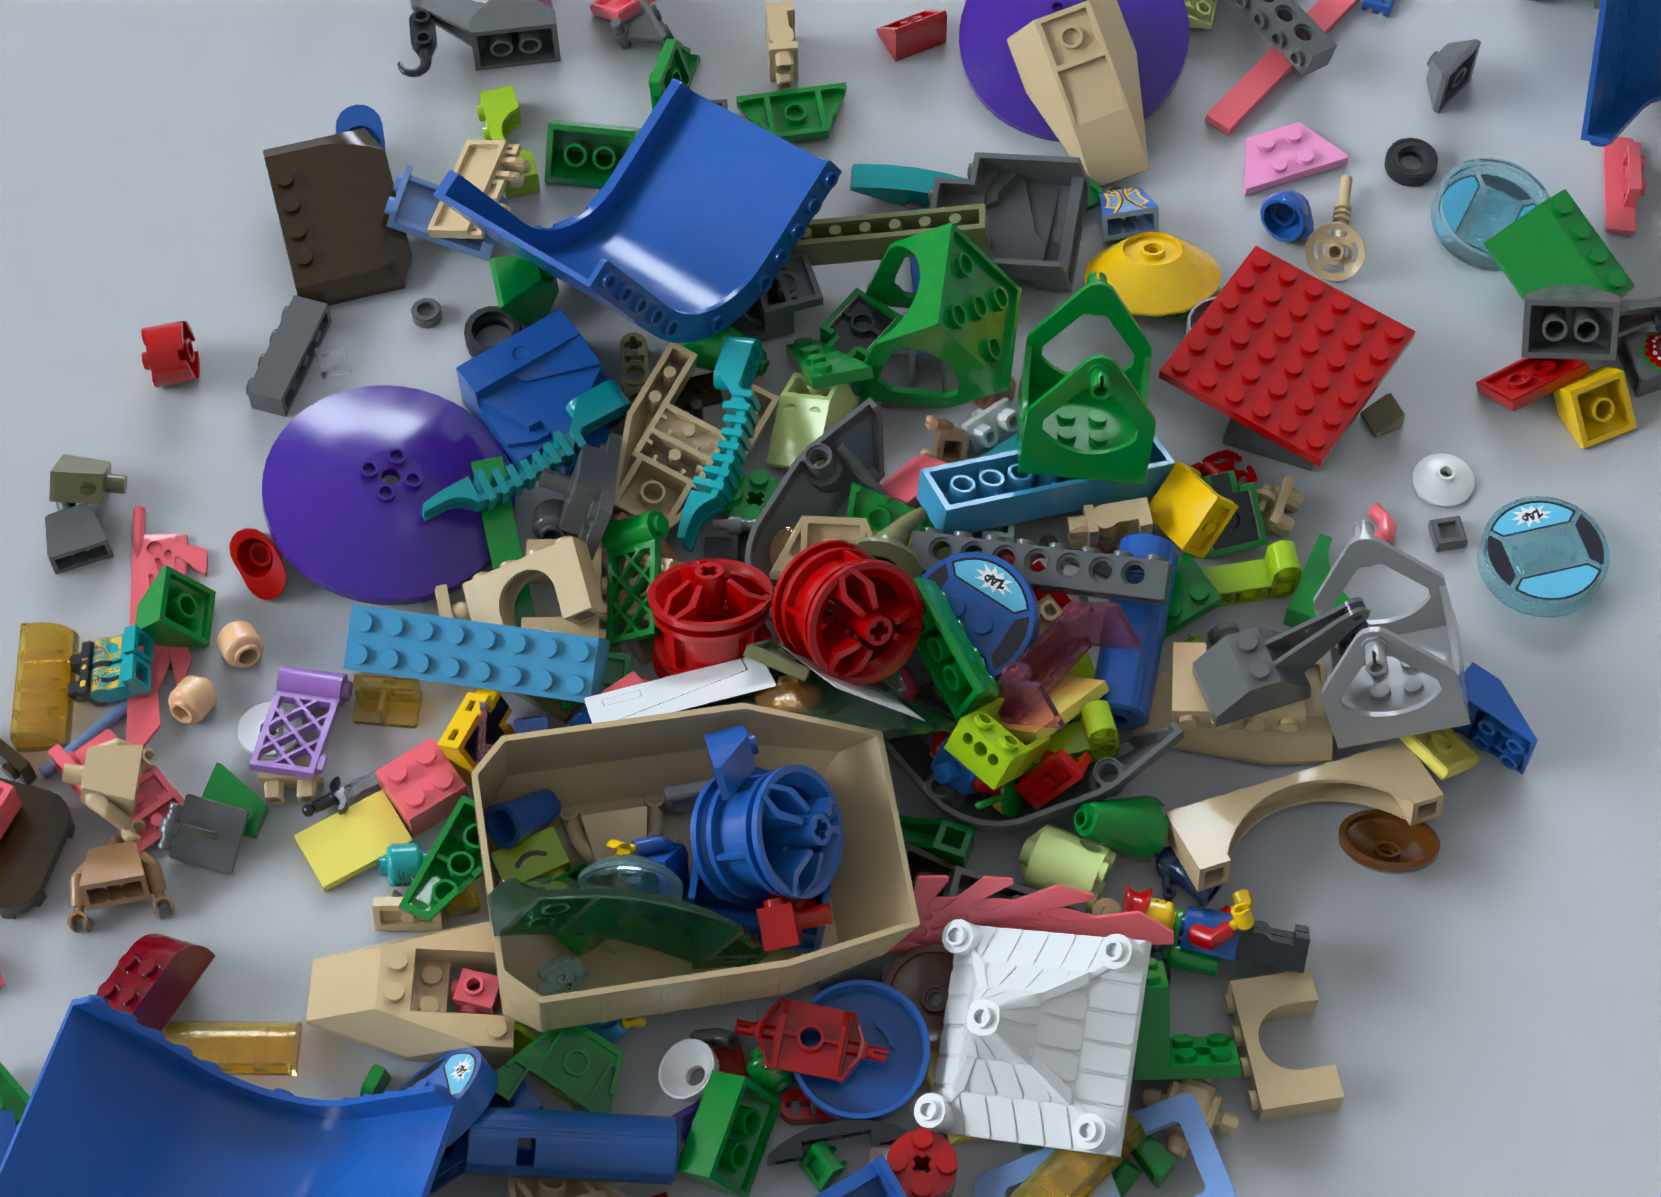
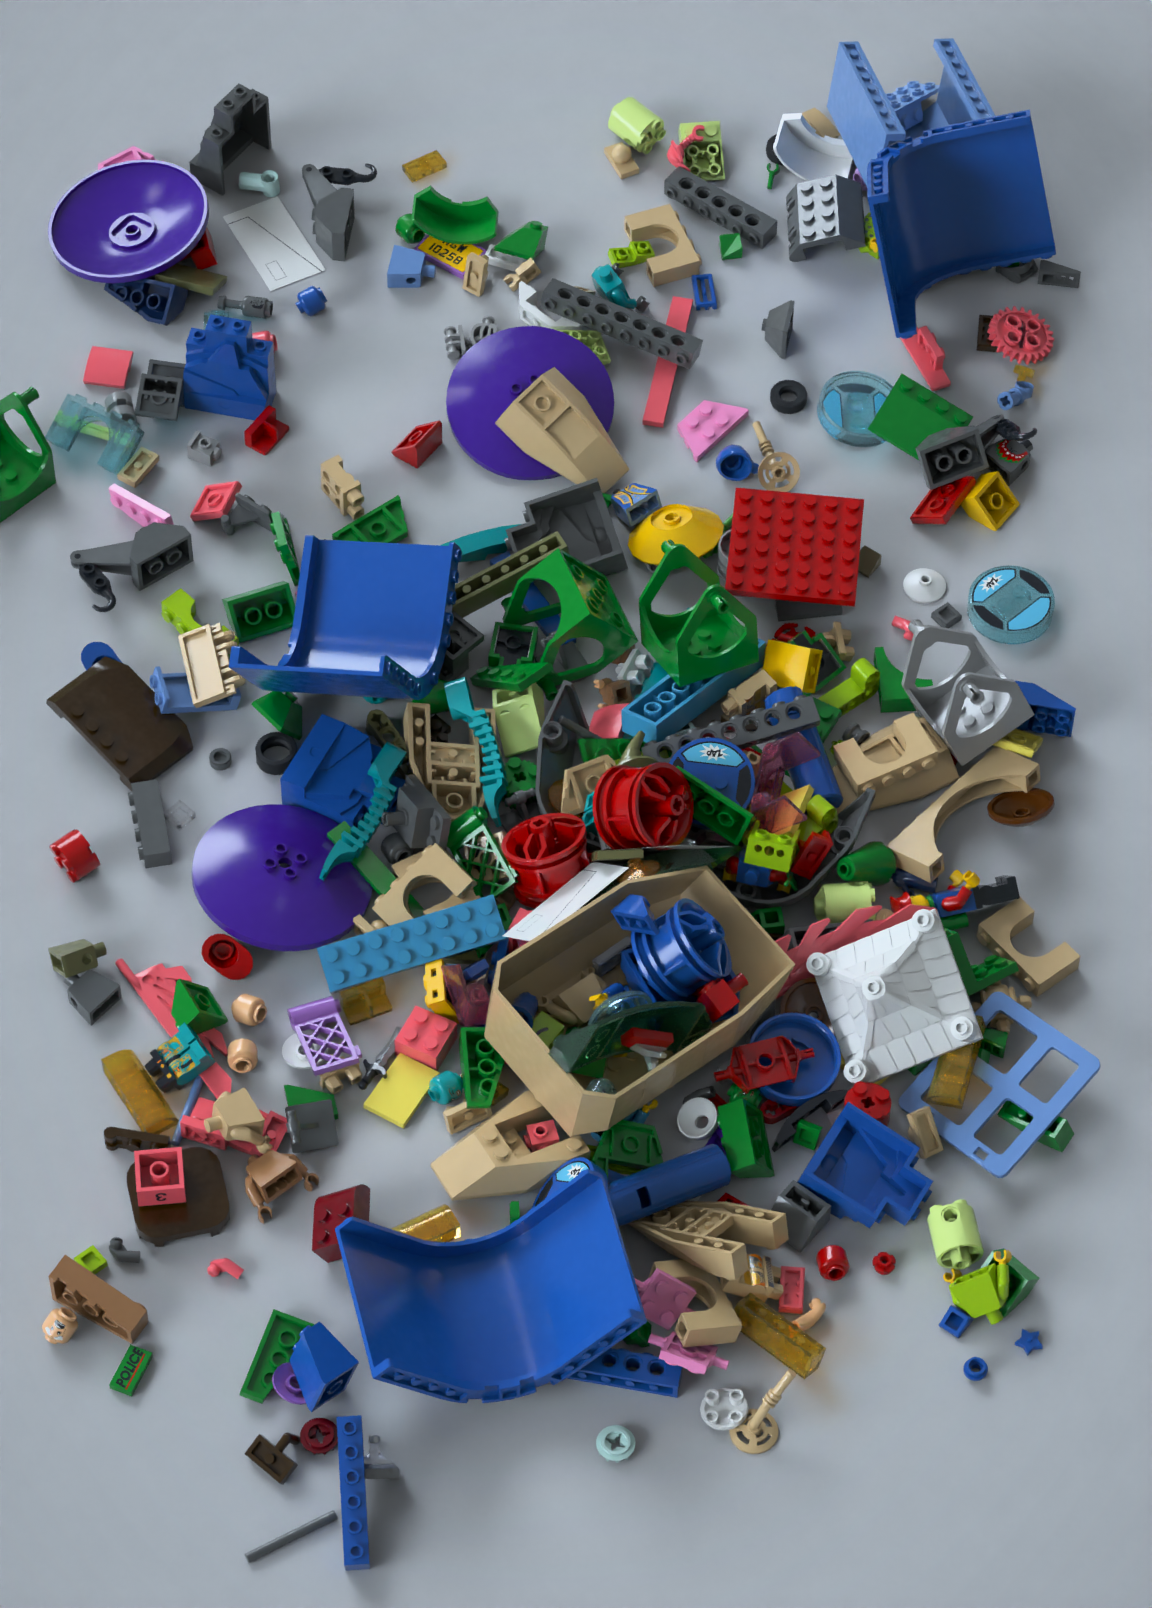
camera: 30 degrees left, 5 degrees down
dark grey slope [1192,597,1369,727] -> none
none -> red piece [621,1028,674,1072]

